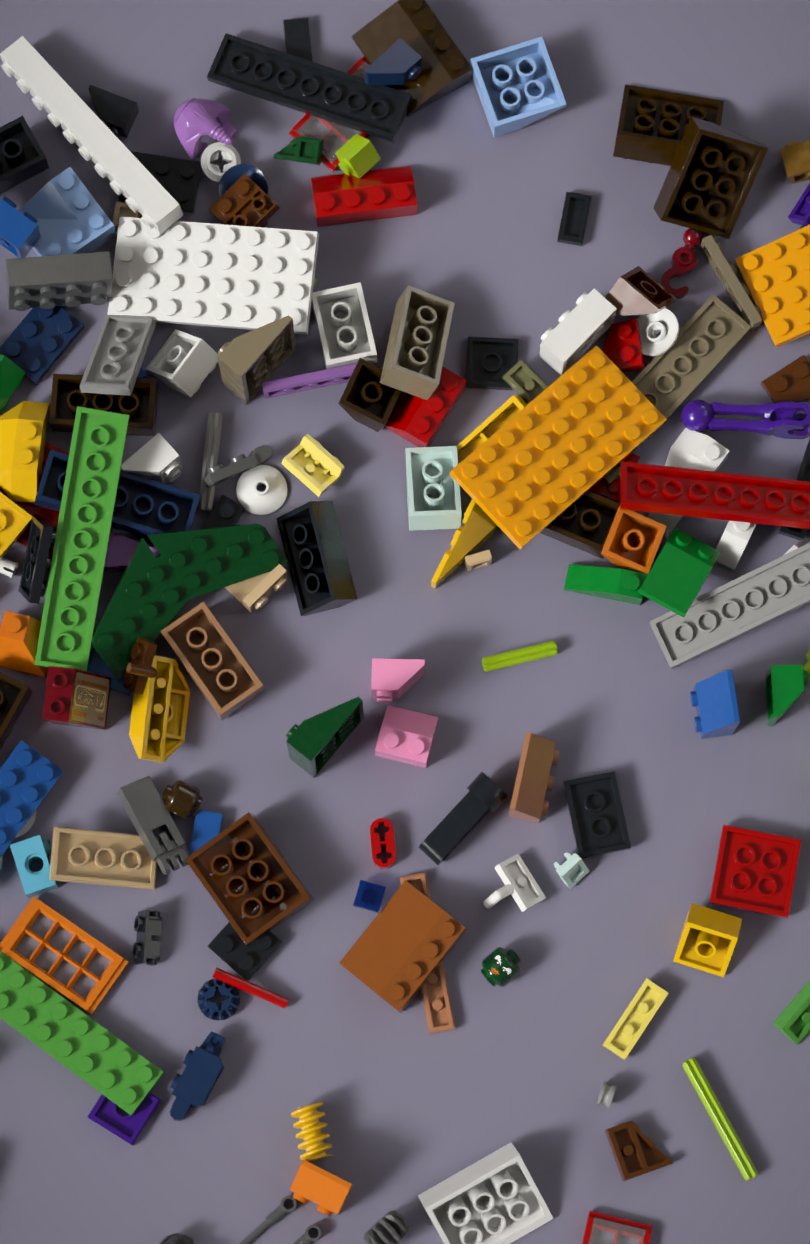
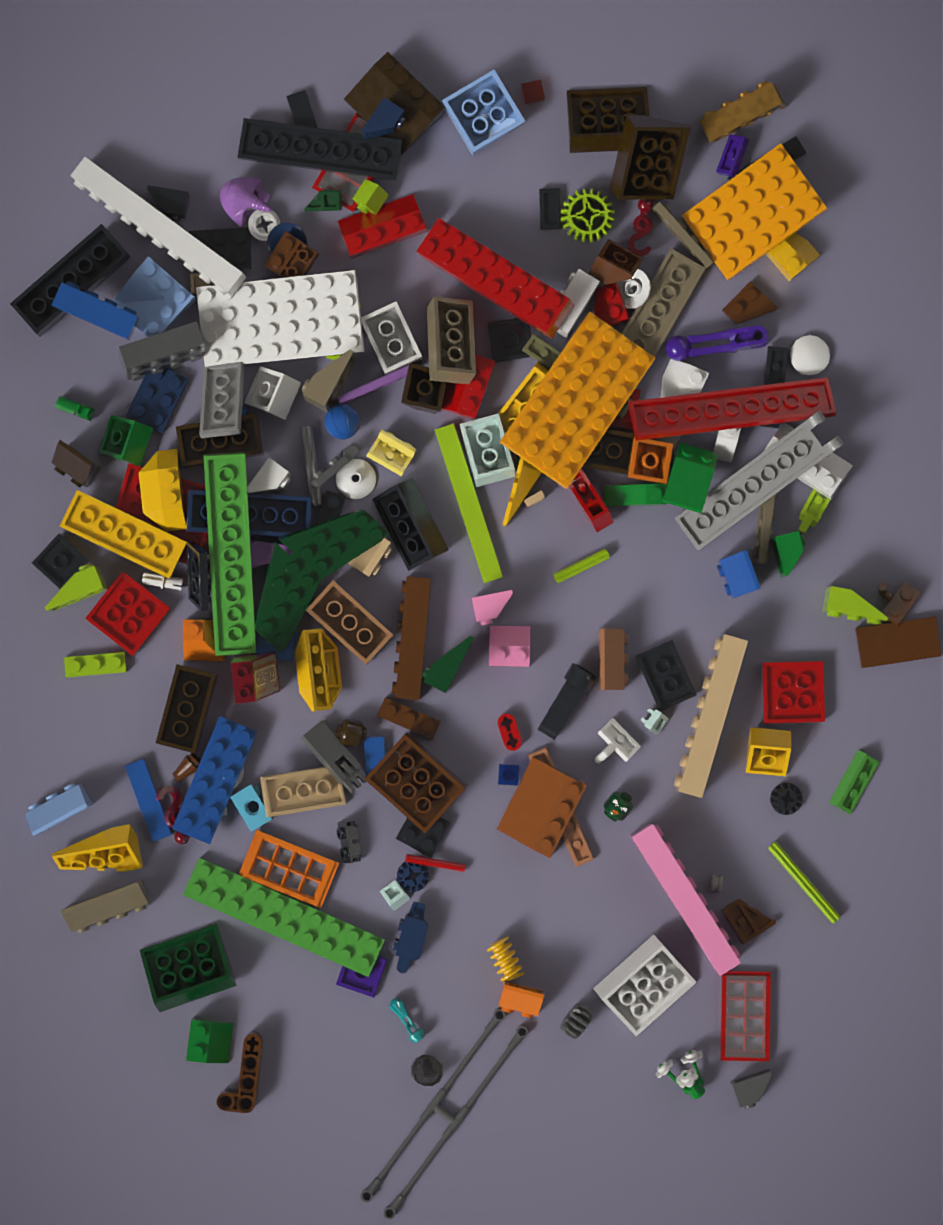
camera: 15 degrees left, 10 degrees up
reddish brown plate [123,637,158,695] -> none
light yellow plate [602,978,669,1060] -> none
none -> blue piece [325,404,360,440]
none -> reddish brown plate [377,697,441,740]
none -> light aqua slope [380,879,410,910]
none -> teal piece [388,998,425,1044]
none -> reddish brown brick [392,576,431,700]
none -> red brick [416,218,574,339]
none -> lime tile [435,423,503,584]
none -> clear red tile [521,79,545,104]
none -> lime gear [561,188,615,243]
none -> red slope [569,468,614,533]
none -> bright pink brick [630,822,741,976]
none -> tan brick [674,634,748,798]
none -> dark tan plate [752,493,778,564]
none -> black gear [770,783,803,815]

